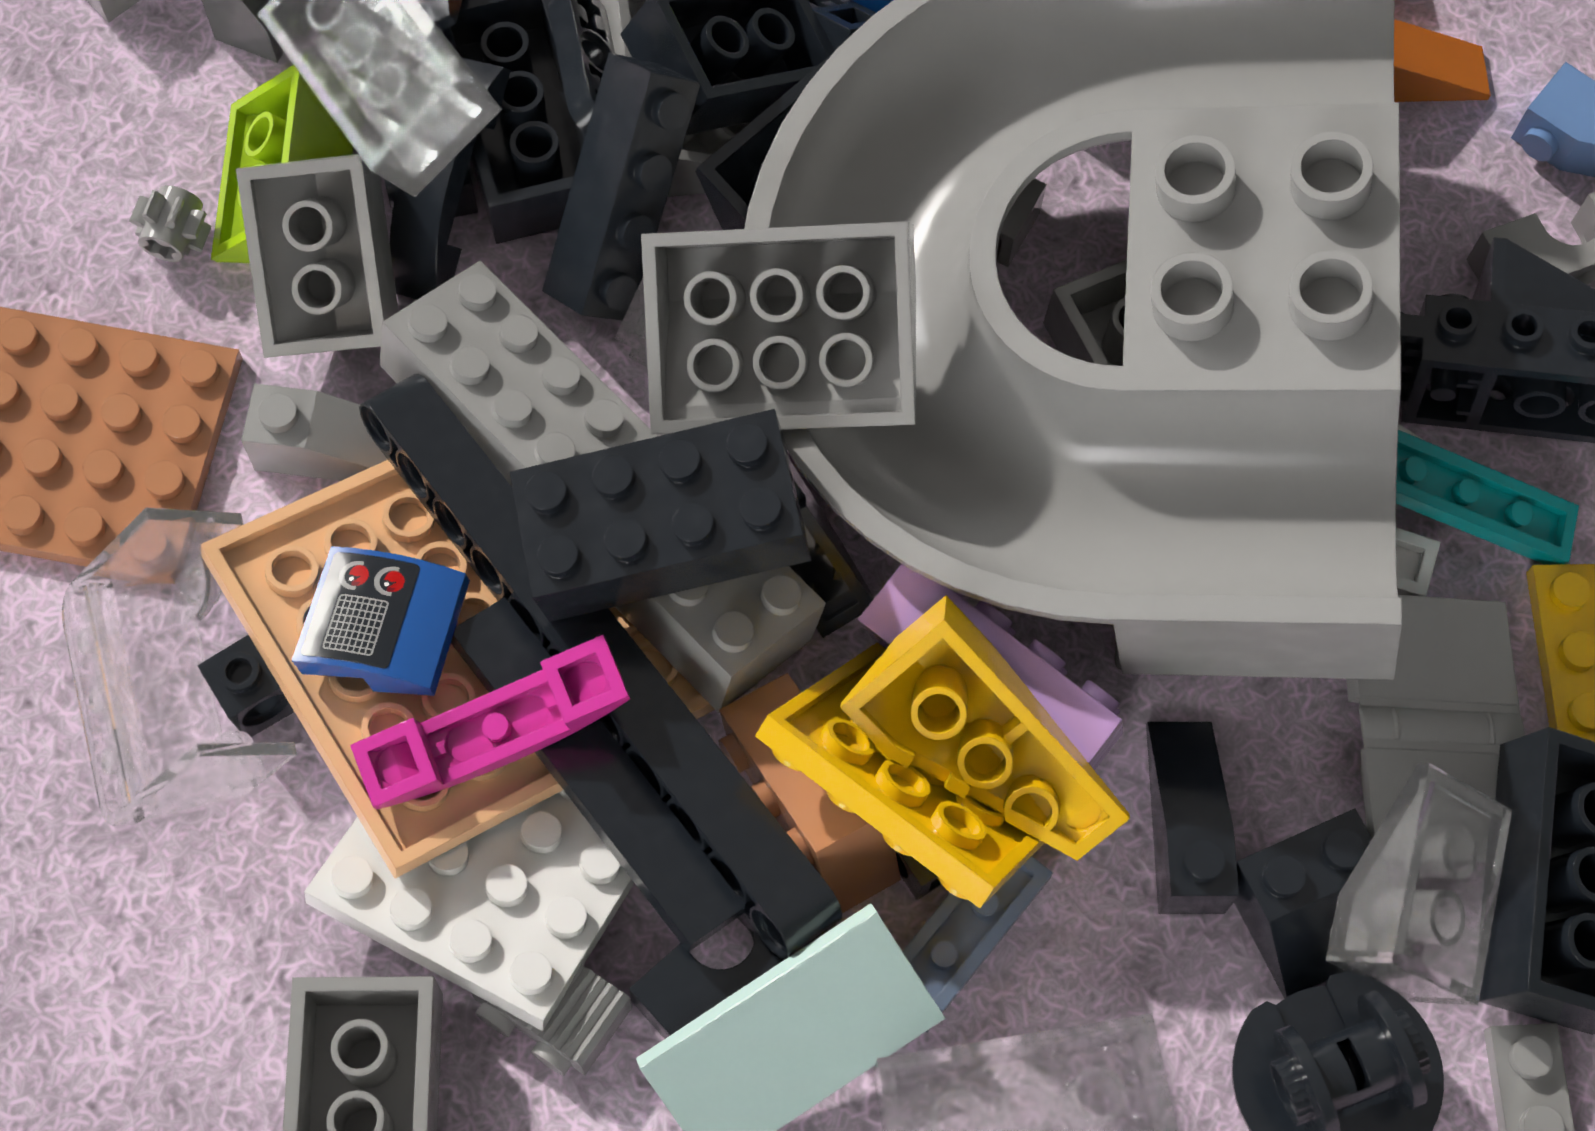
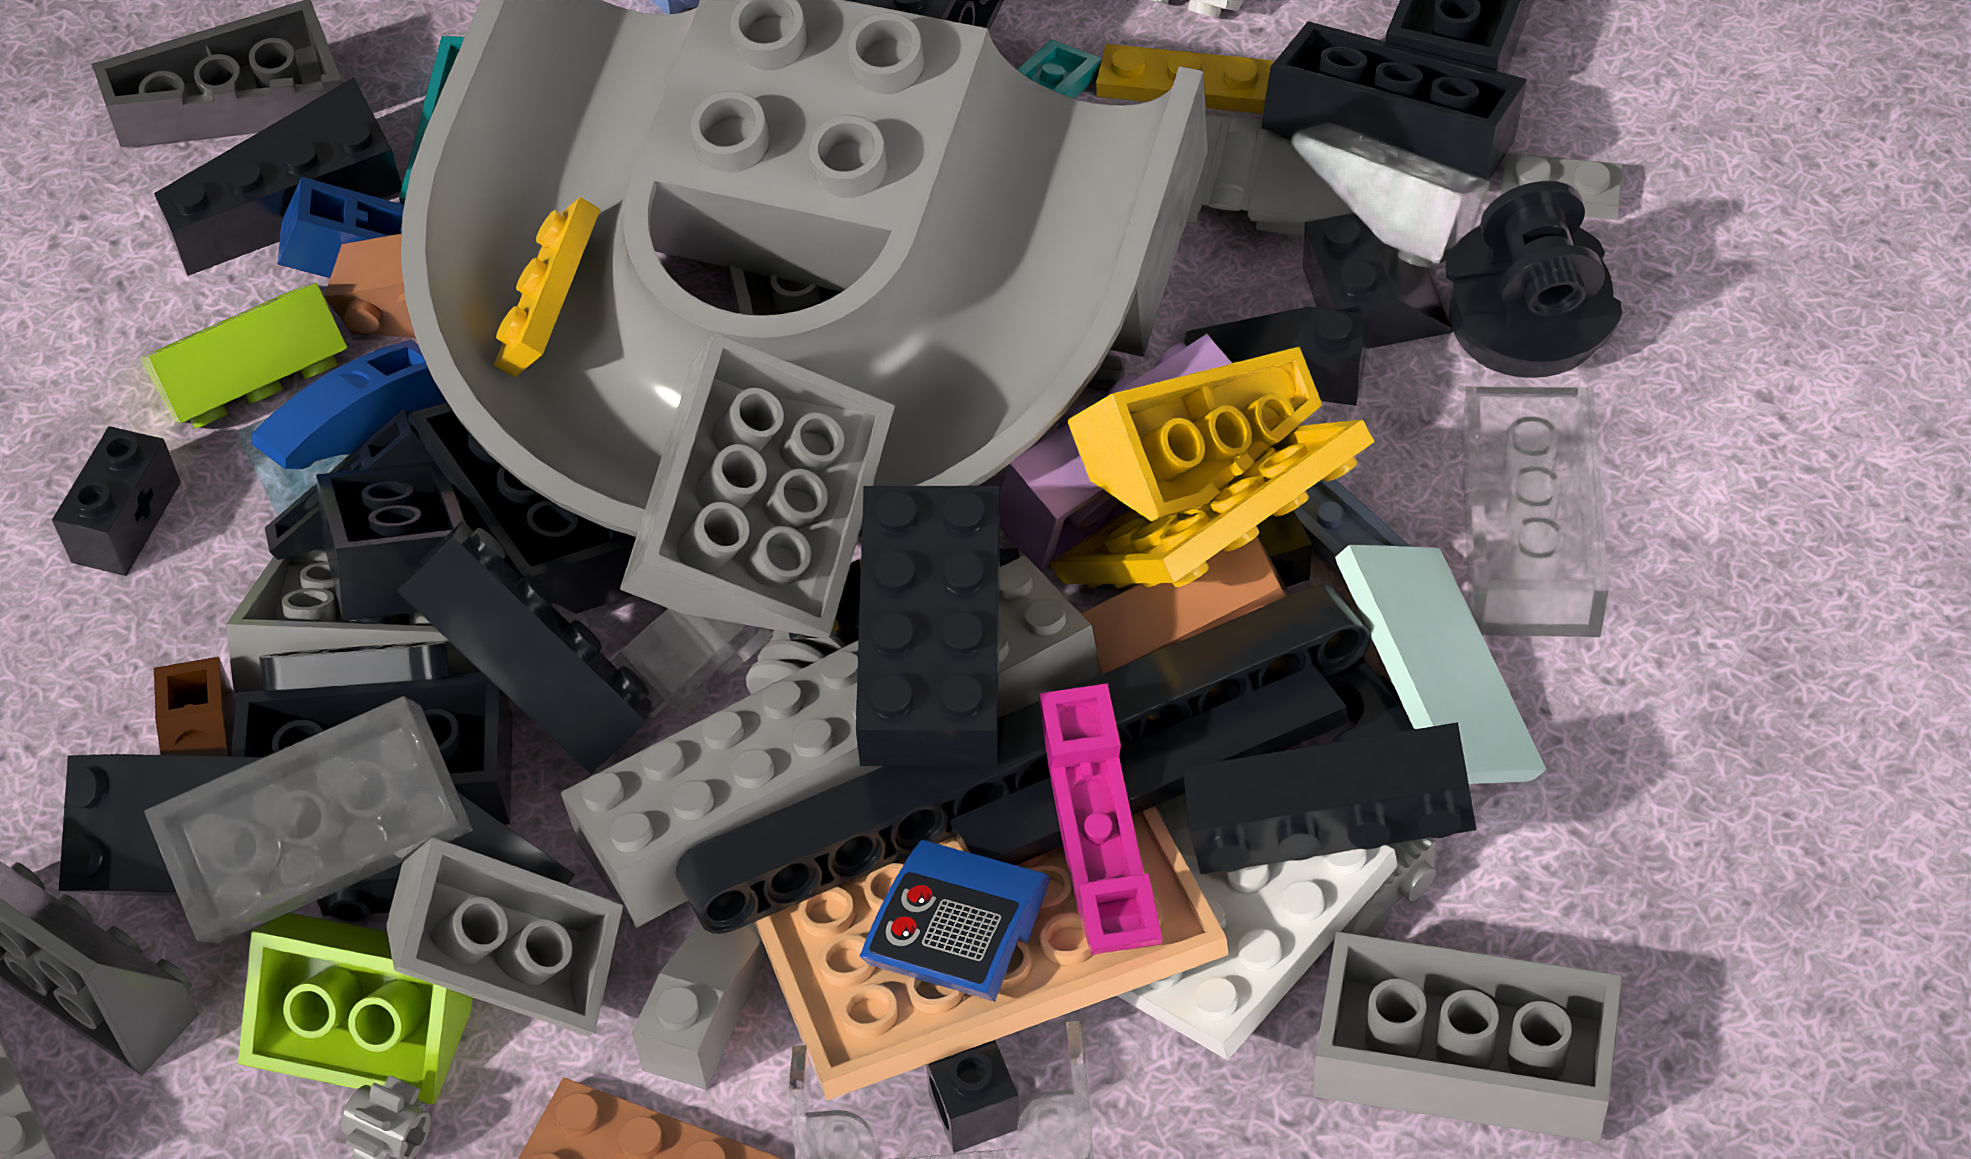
camera: 70 degrees left, 15 degrees down
none -> yellow plate [494,197,601,378]
none -> black brick [1183,722,1477,874]

